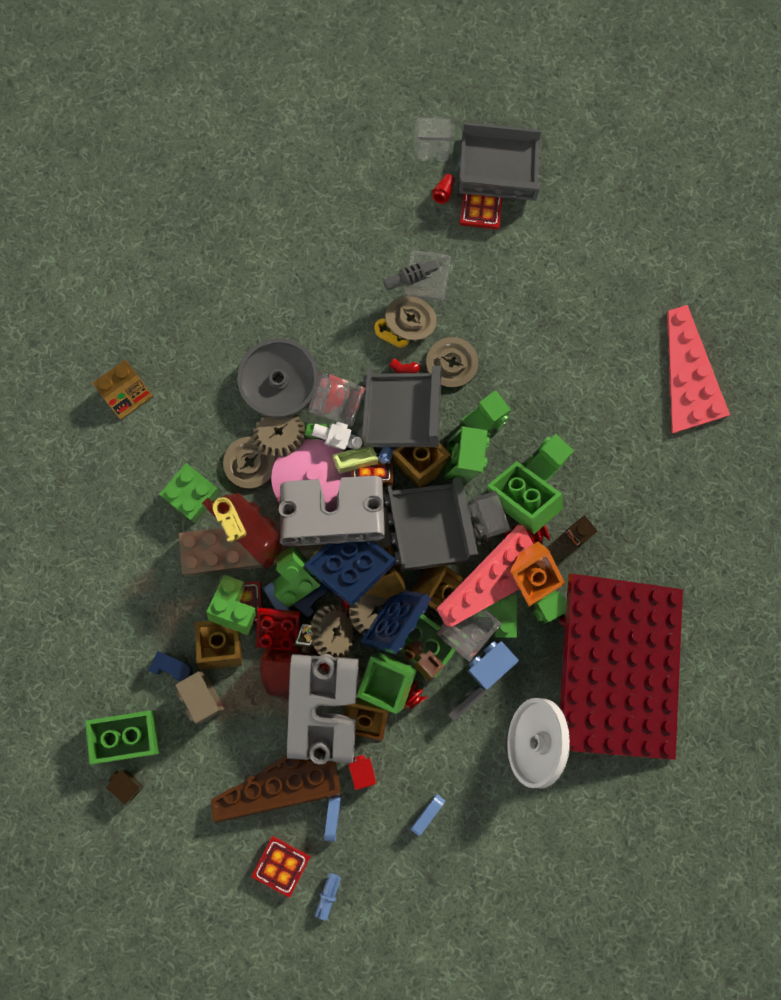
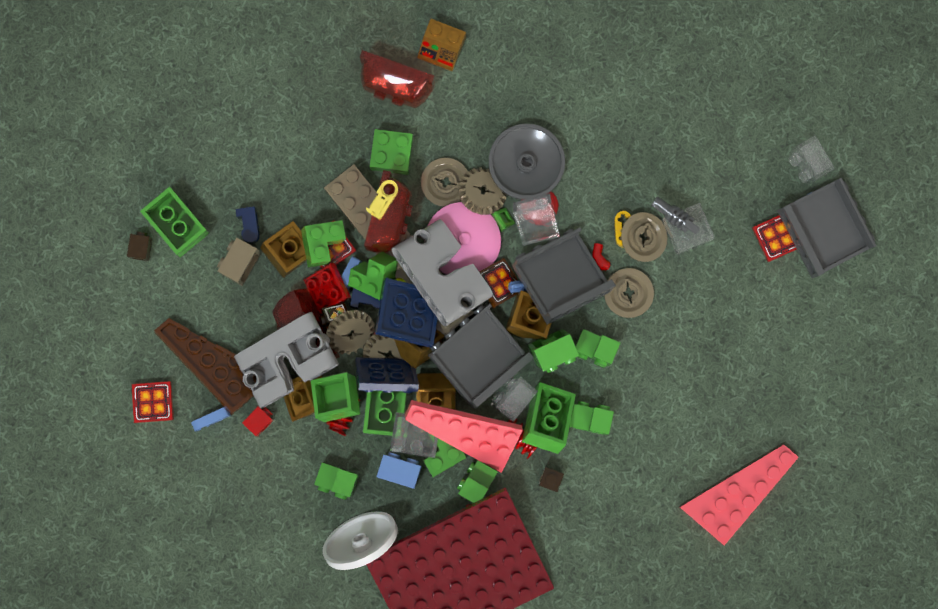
camera: 55 degrees right, 5 degrees up
white piece [312,422,362,451] -> none
medium blue axle [314,873,341,920] -> none
yellowish green tile [333,447,378,474] -> none
reddish brown plate [403,640,444,682] -> none
medium blue piece [410,794,445,837] -> none
red cone [432,174,455,204] -> none
dark grey plate [447,687,486,721] -> none
orange slope [510,542,565,606] -> none
none -> bright green brick [314,462,360,500]
none -> clear red windscreen [360,50,435,108]

